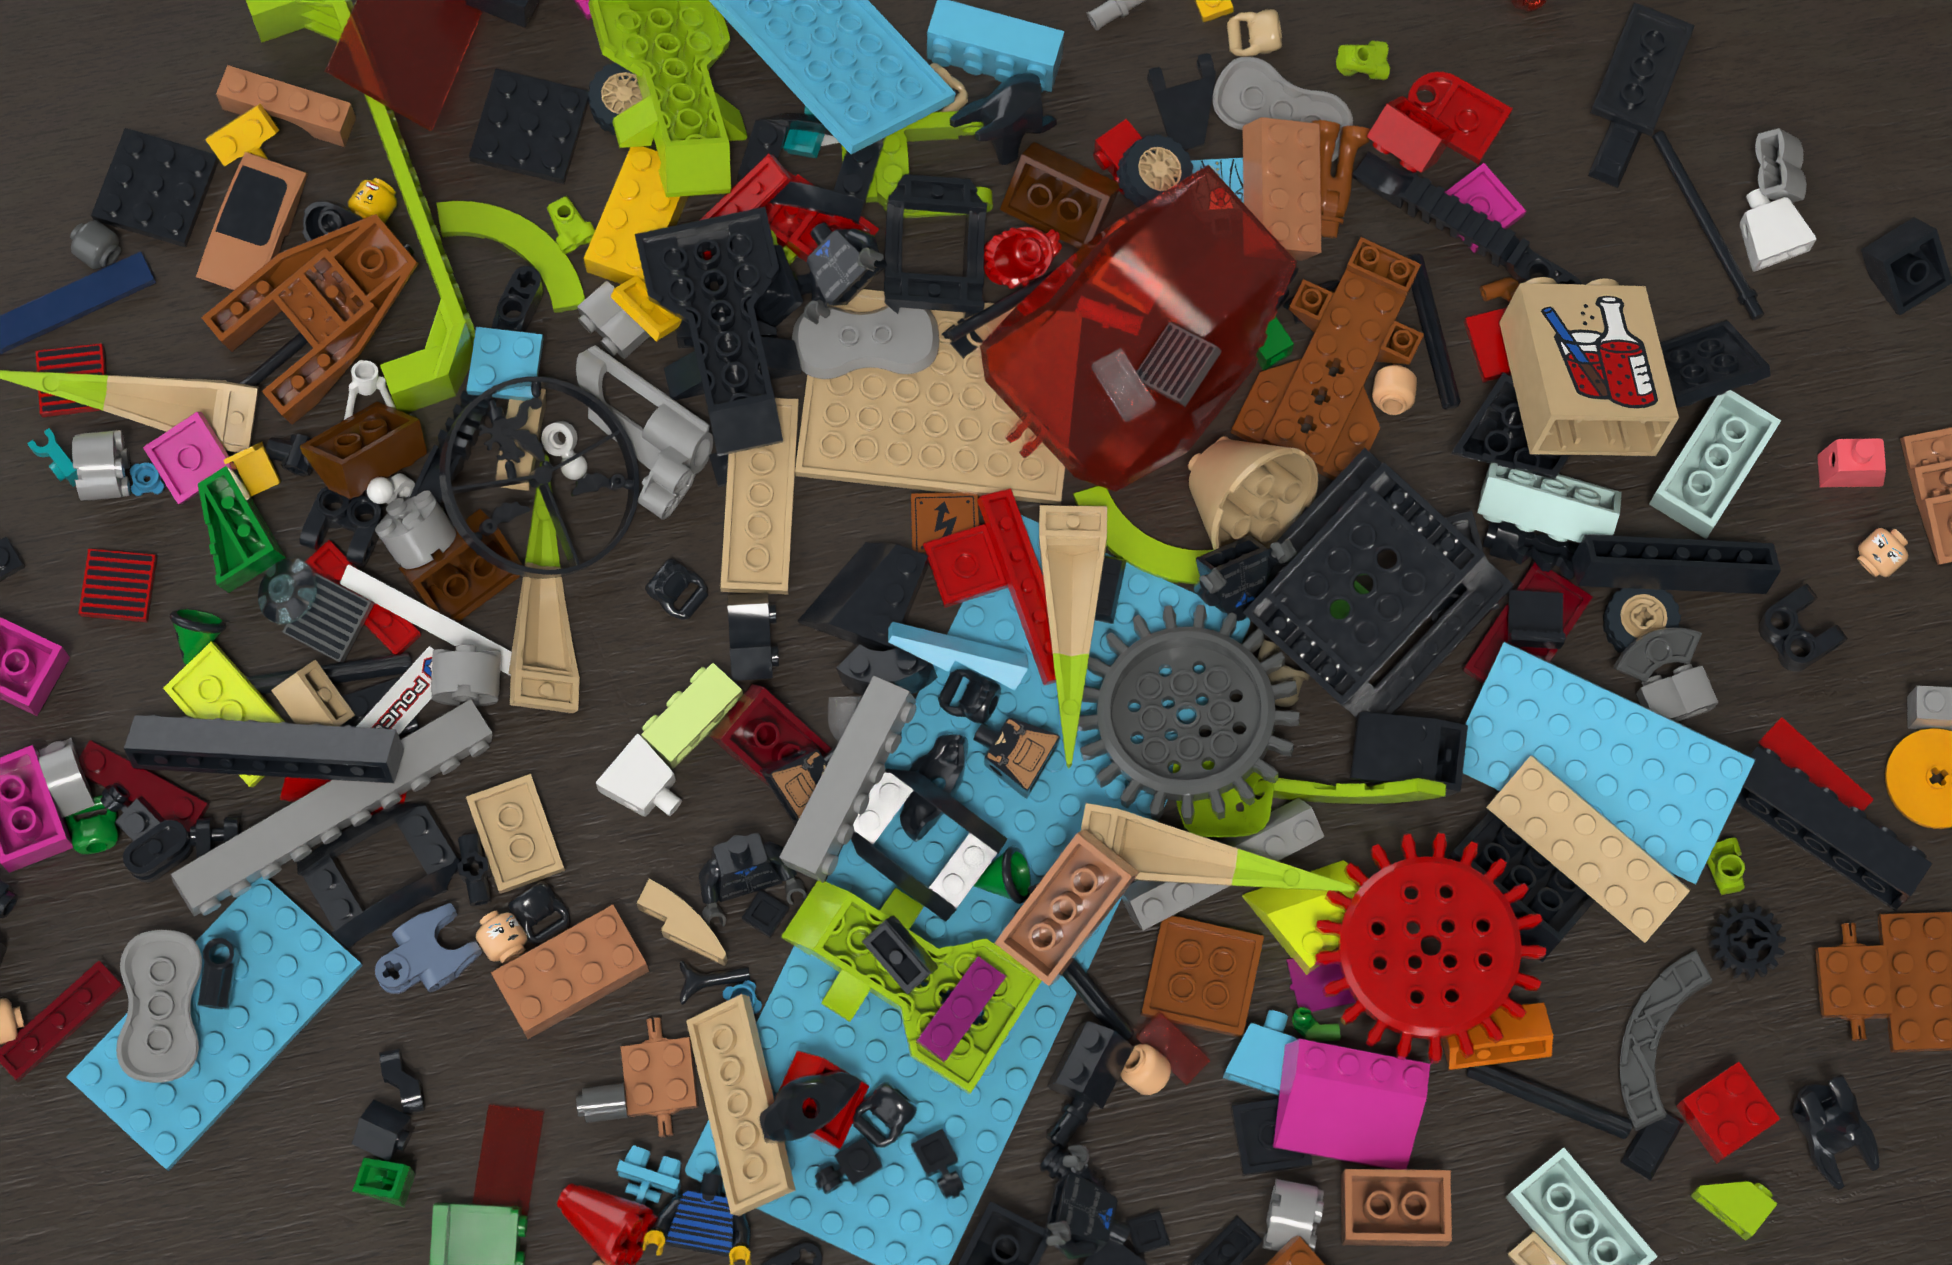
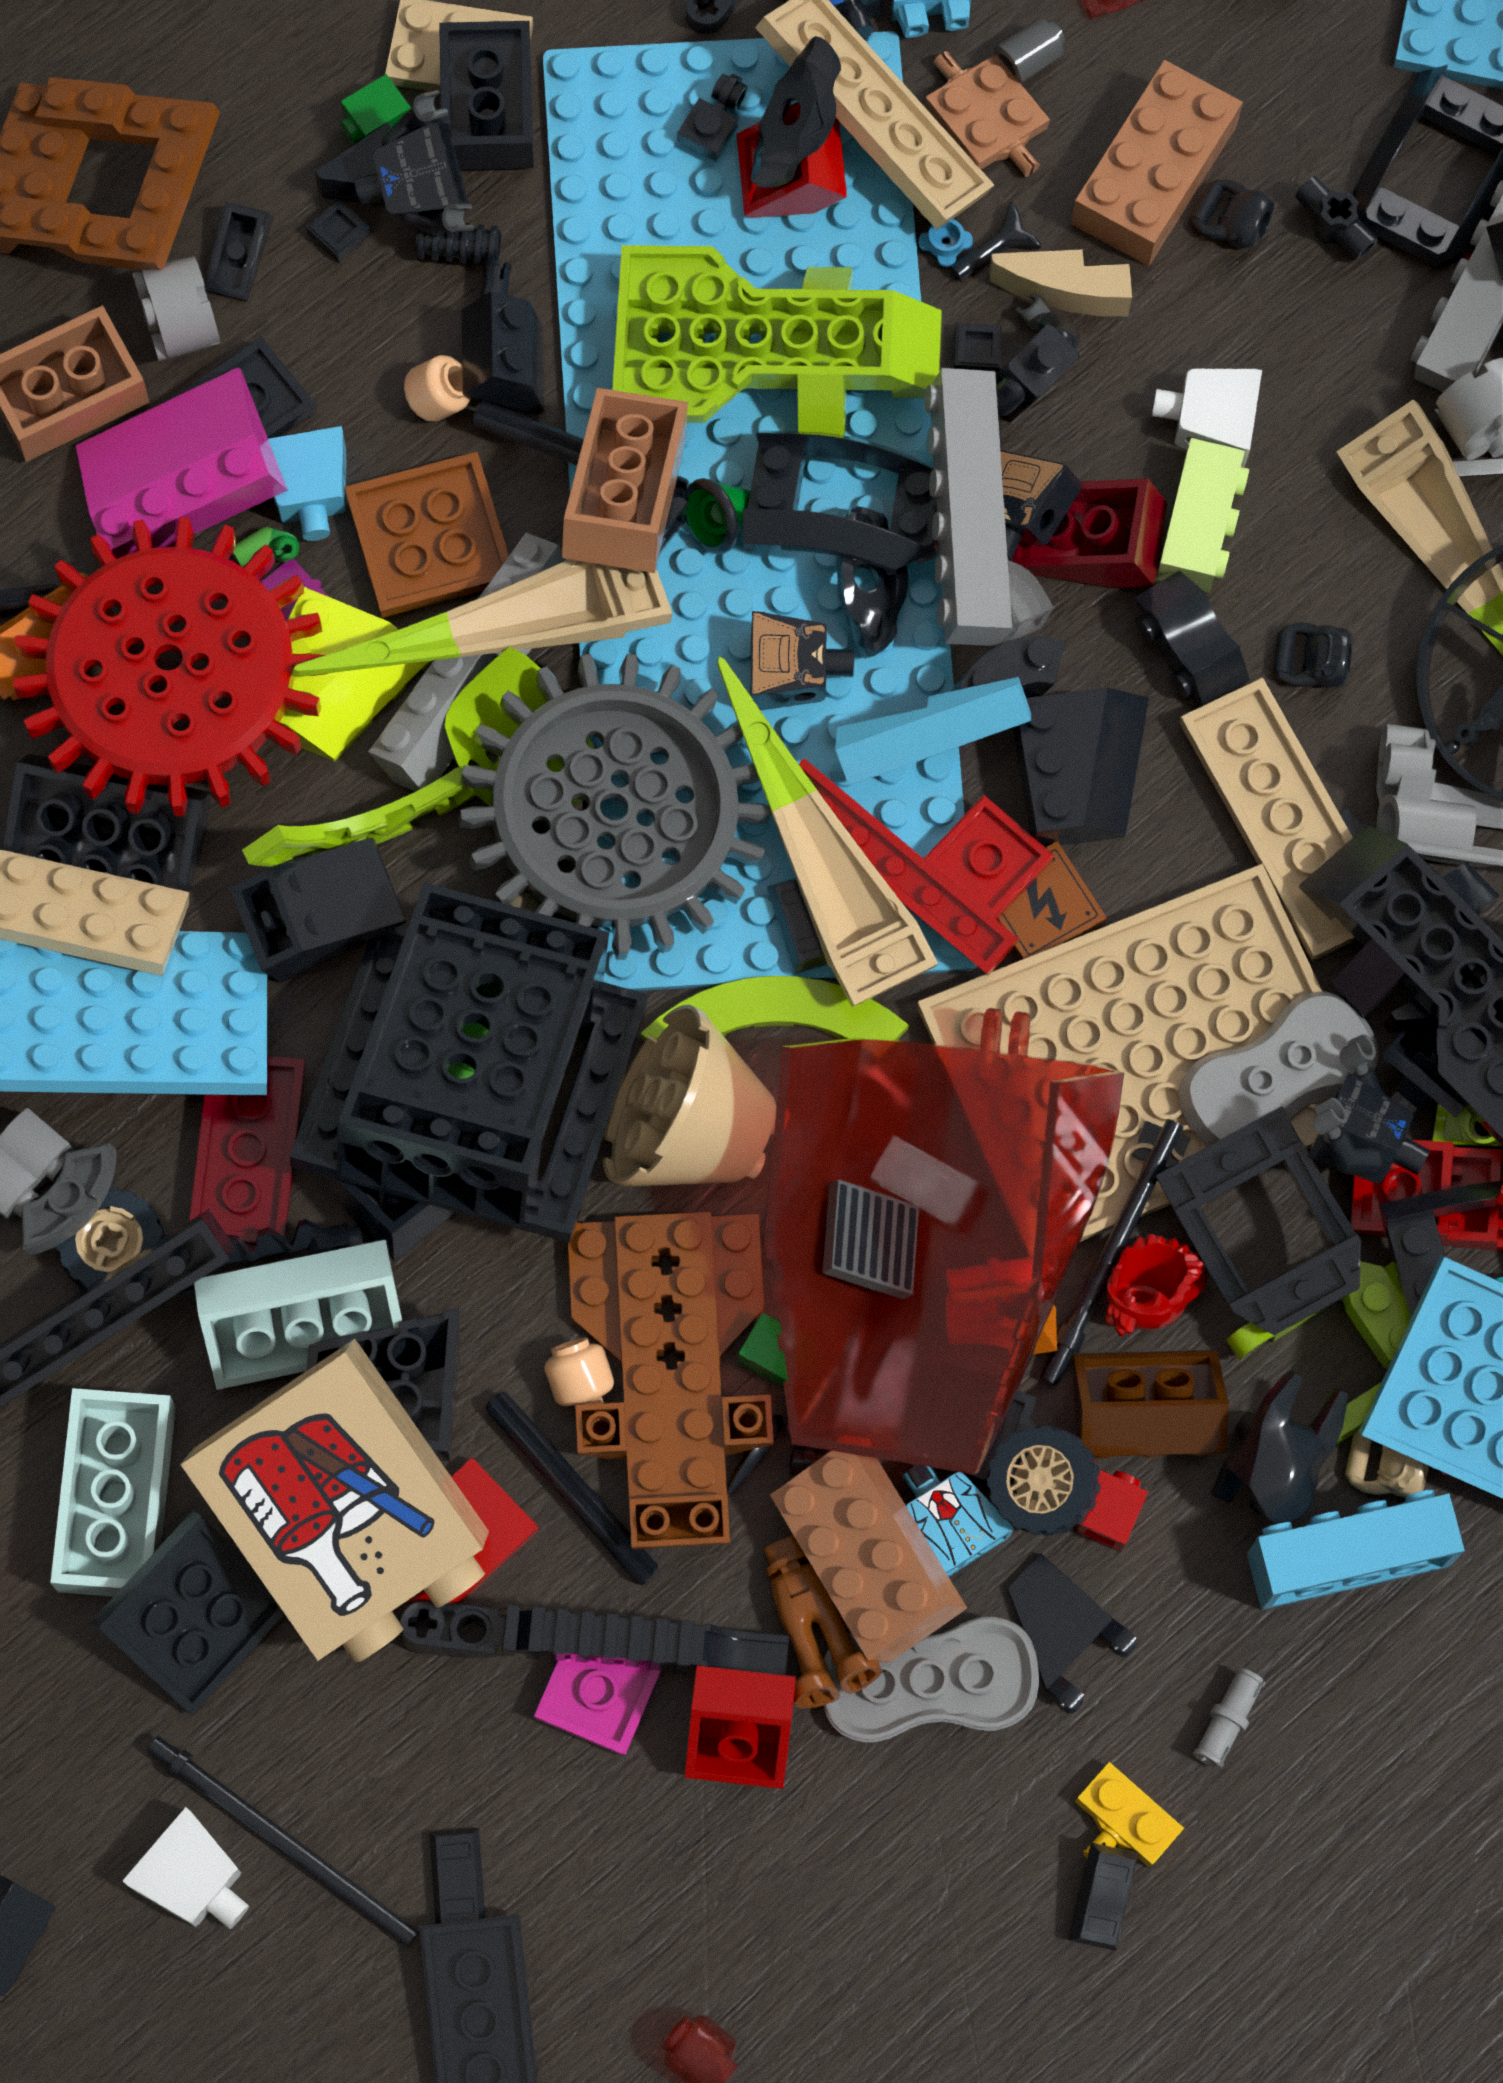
camera: 150 degrees right, 0 degrees up
sand blue piece [375,903,482,994] -> none
tan plate [466,774,565,894] -> none
light nougat head [476,911,527,964] -> none
black piece [853,1082,917,1148] -> none
black slope [862,915,938,994] -> none
black plate [911,1129,965,1199] -> none
magenta plate [916,956,1006,1062] -> none
black piece [938,669,1001,724] -> none
clear red plate [1135,1011,1210,1085] -> none
black torso [1194,535,1297,621] -> none
tan piece [1227,9,1282,57] -> none
lime plate [1336,41,1390,80] -> none
red tile [1407,72,1513,165] -> none
dark orange arm [1480,277,1520,302] -> none
black piece [1508,590,1566,649] -> none
light grey brick [1755,128,1806,203] -> none

